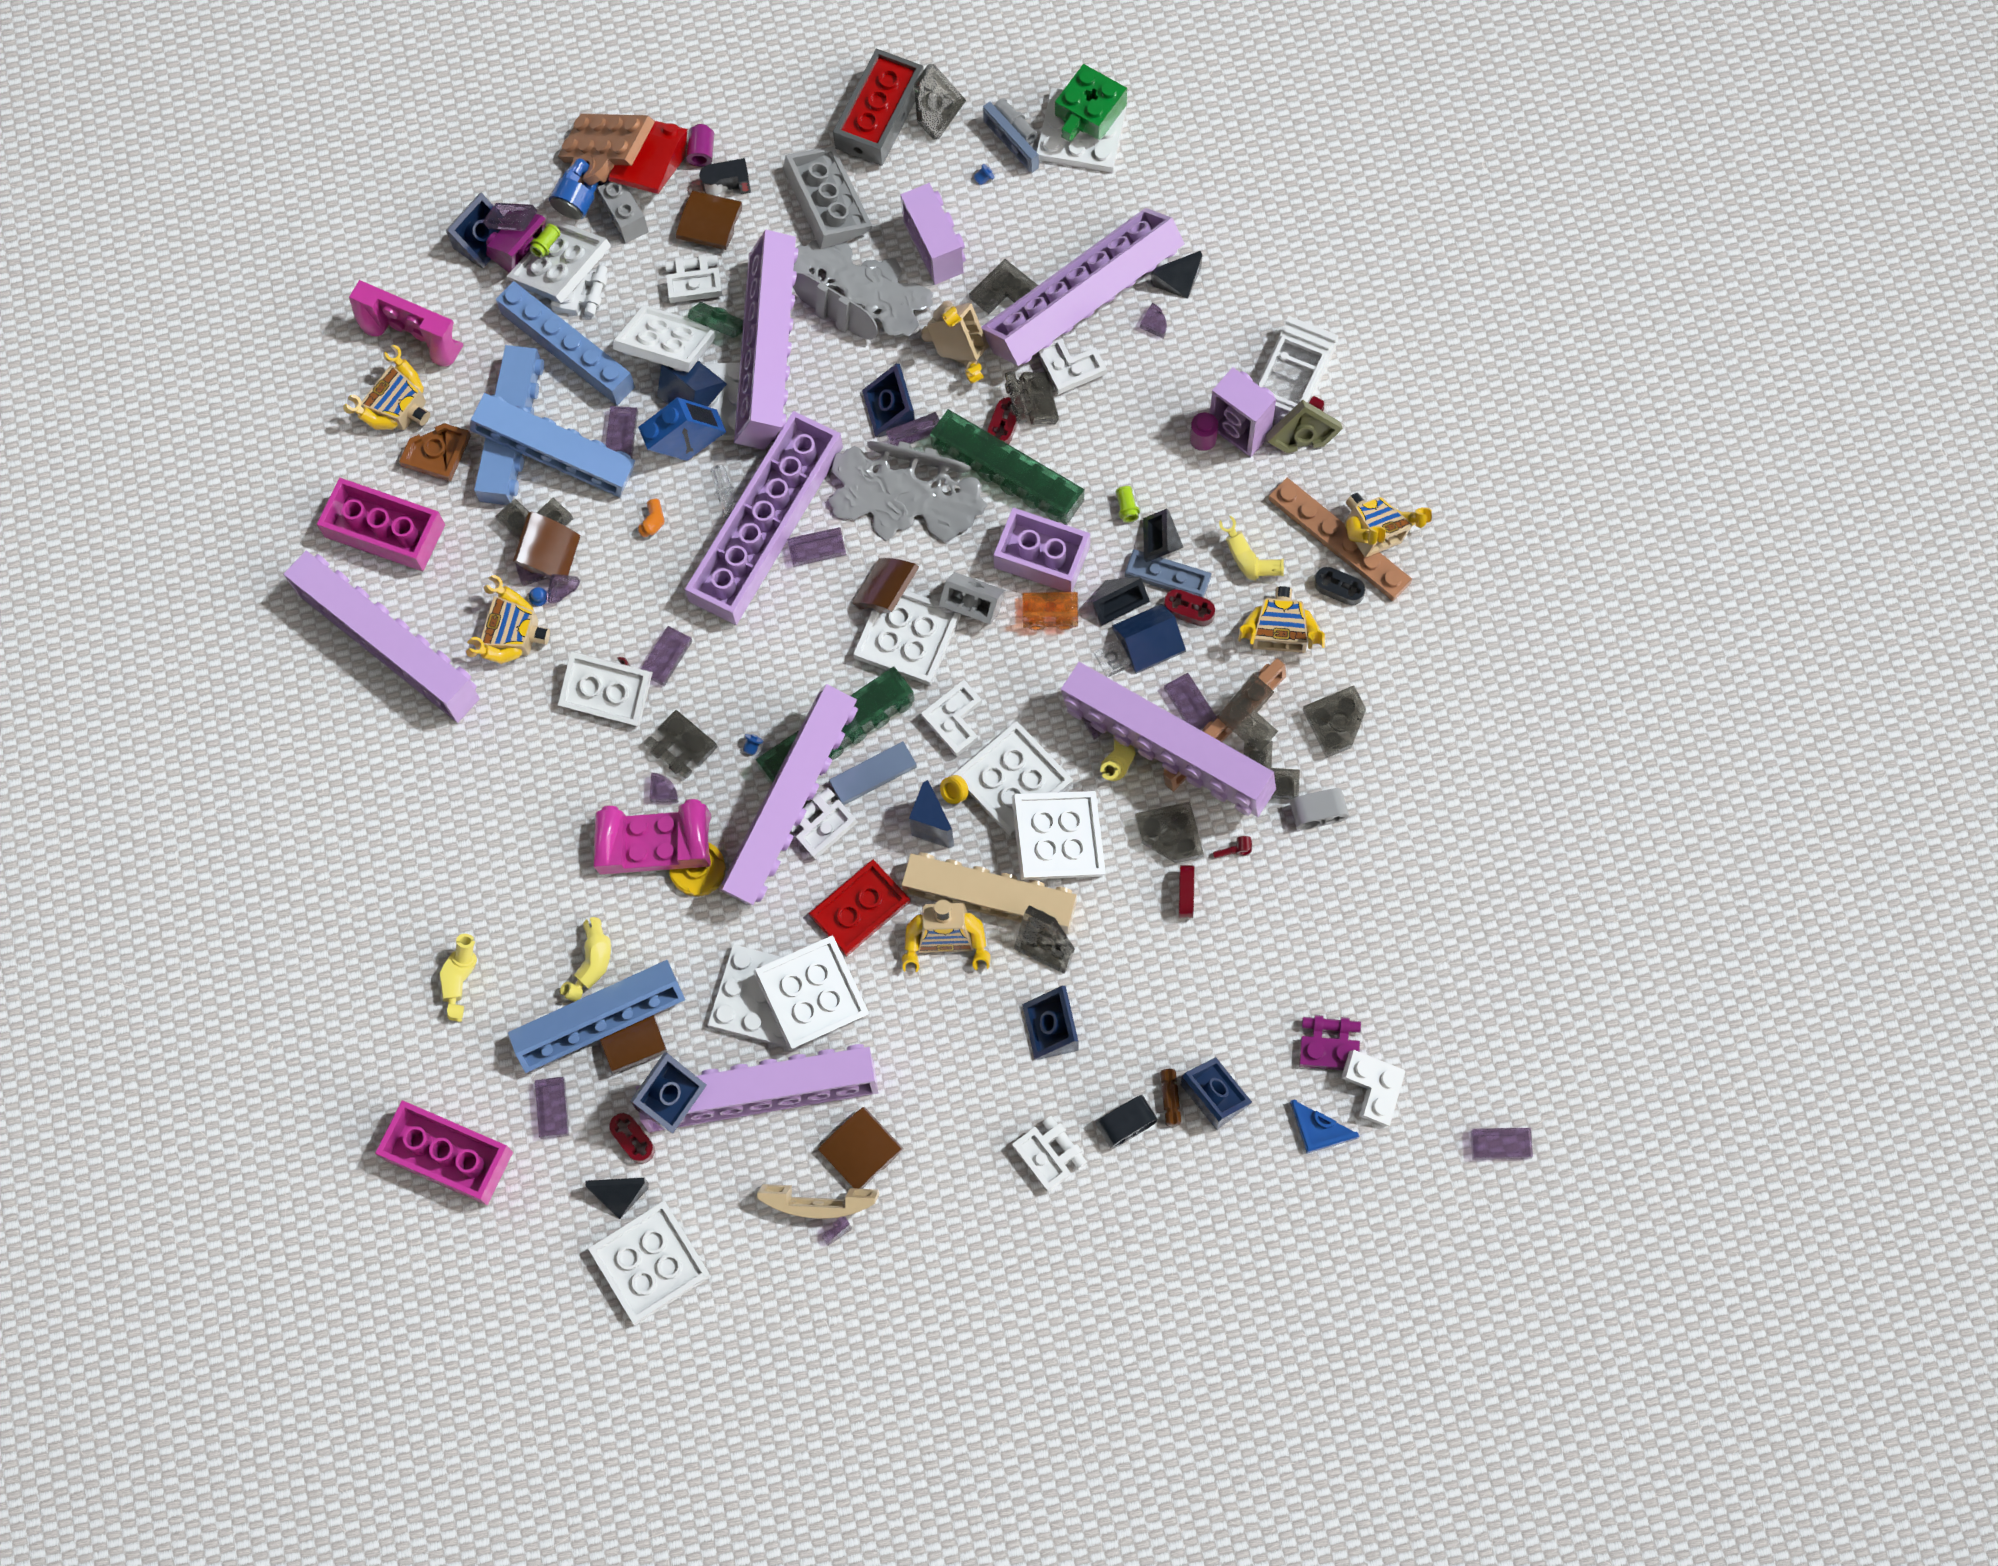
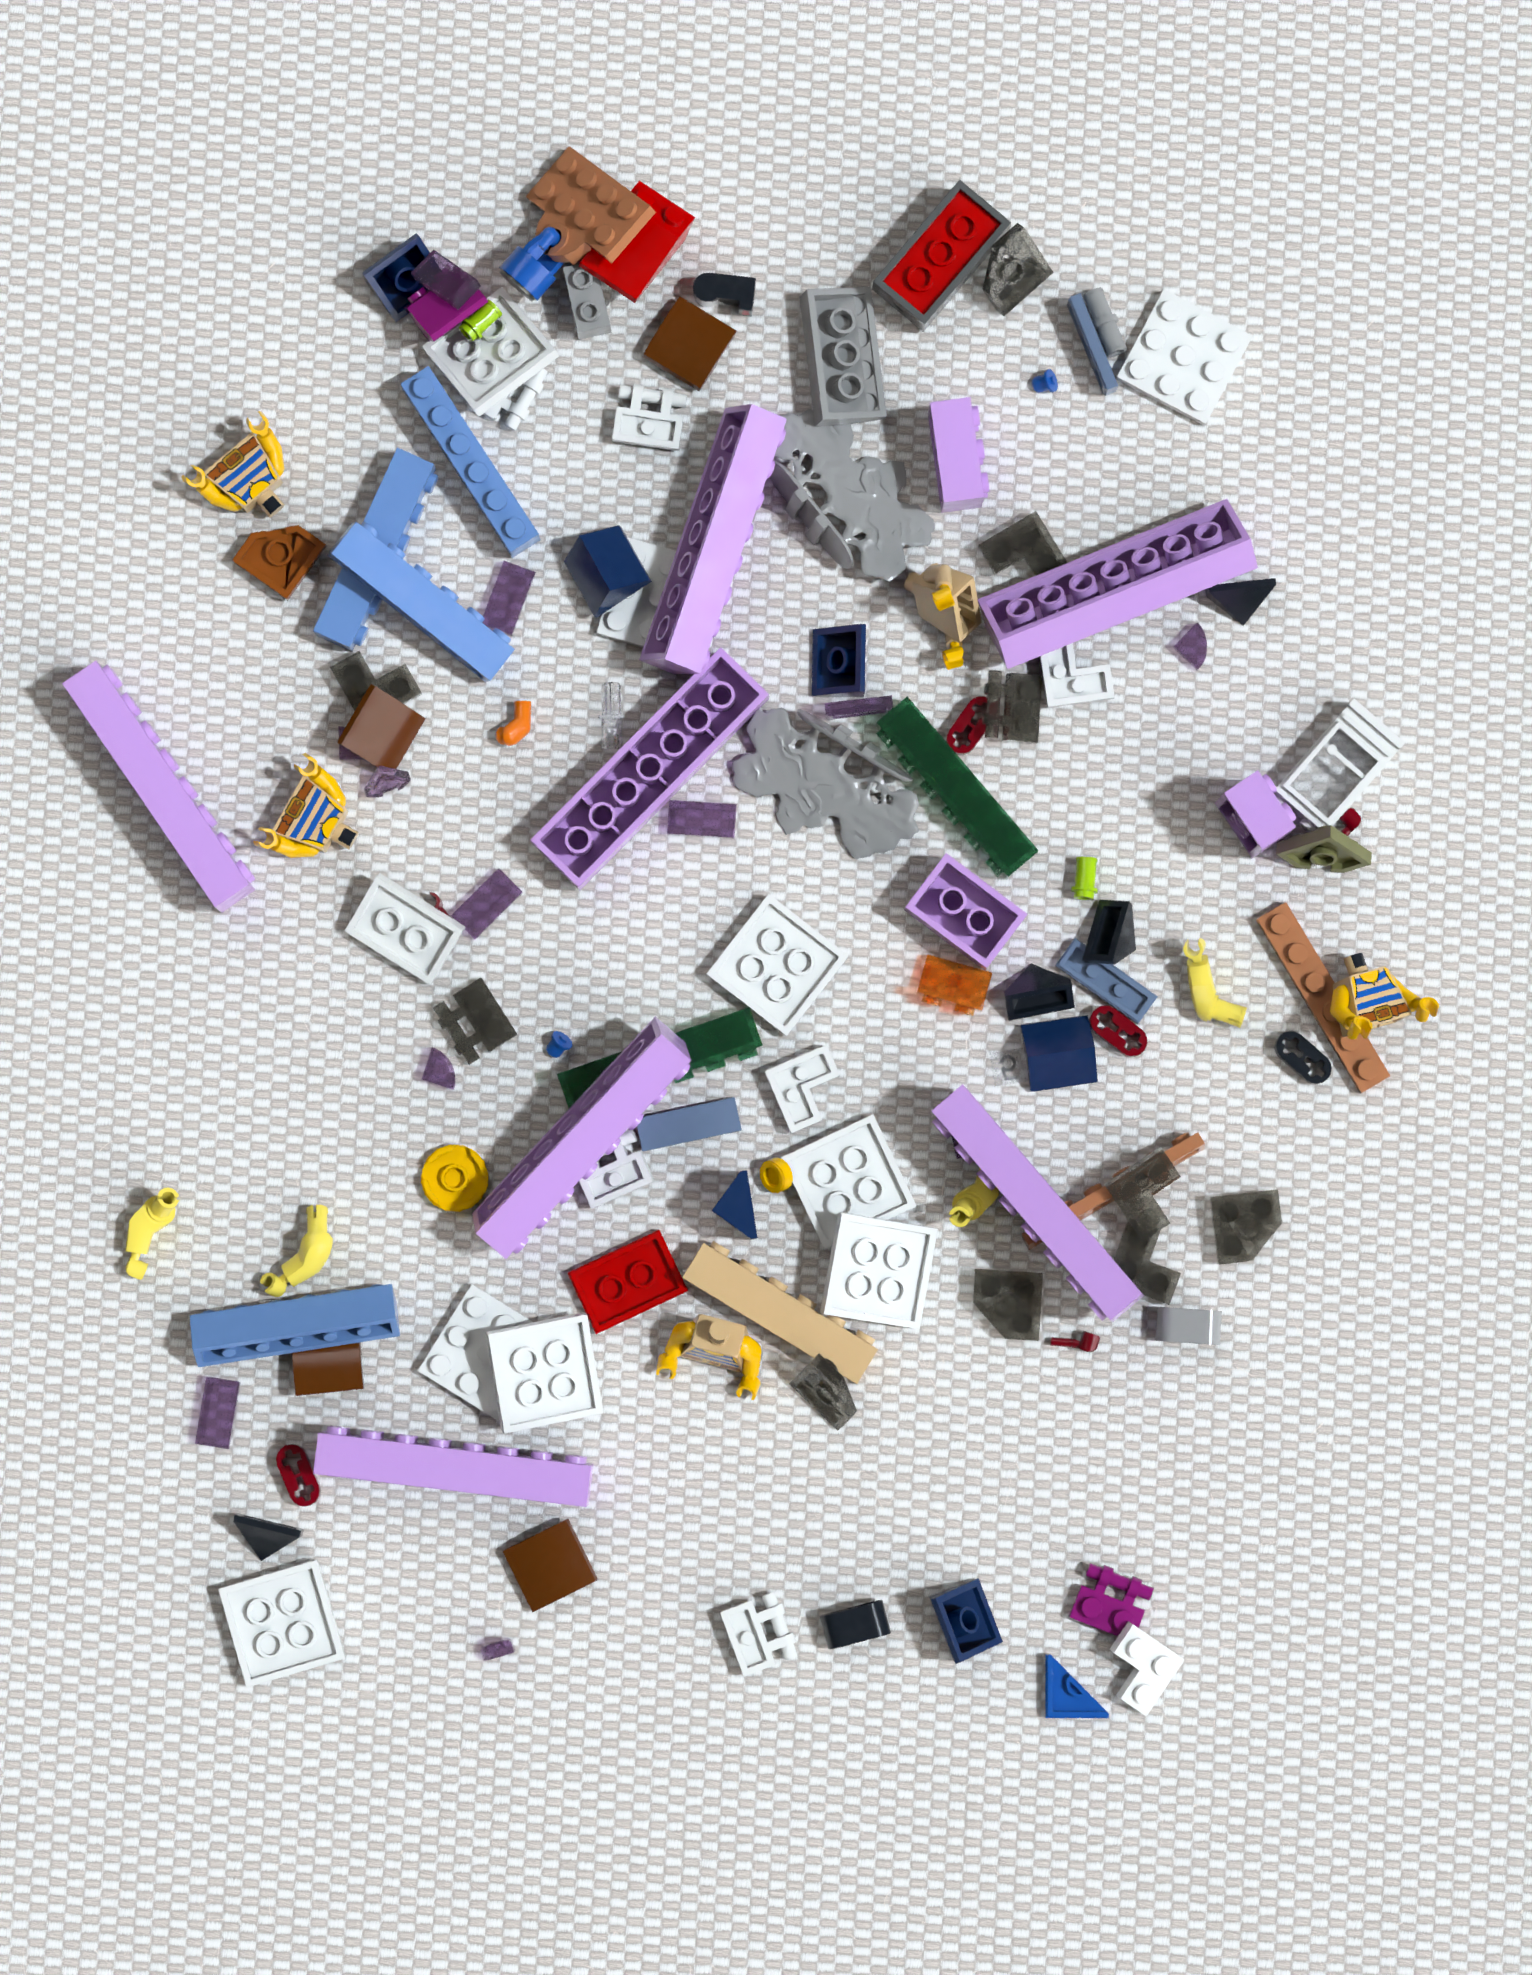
camera: 10 degrees right, 15 degrees up
dark pink brick [317,477,445,572] -> none
dark pink piece [349,280,464,366] -> none
dark pink brick [375,1100,513,1206] -> none
blue piece [529,587,548,606] -> none
dark pink piece [594,799,711,875] -> none
white plate [613,305,718,372] -> none
dark blue slope [630,1052,707,1134] -> none
blue brick [638,397,726,461] -> none
magenta brick [686,124,714,167] -> none
clear green plate [687,302,744,338] -> none
tan slope [757,1184,879,1218] -> none
reddish brown slope [852,558,919,614] -> none
light grey brick [939,572,1006,624] -> none
dark blue slope [1022,986,1079,1060] -> none
green hinge [1055,64,1127,142] -> none
reddish brown axle [1160,1068,1181,1126] -> none
clear purple tile [1164,673,1217,730] -> none
dark red beam [1179,865,1195,918] -> none
magenta brick [1190,412,1218,451] -> none
torso [1237,586,1325,653] -> none
clear purple tile [1471,1128,1533,1160] -> none

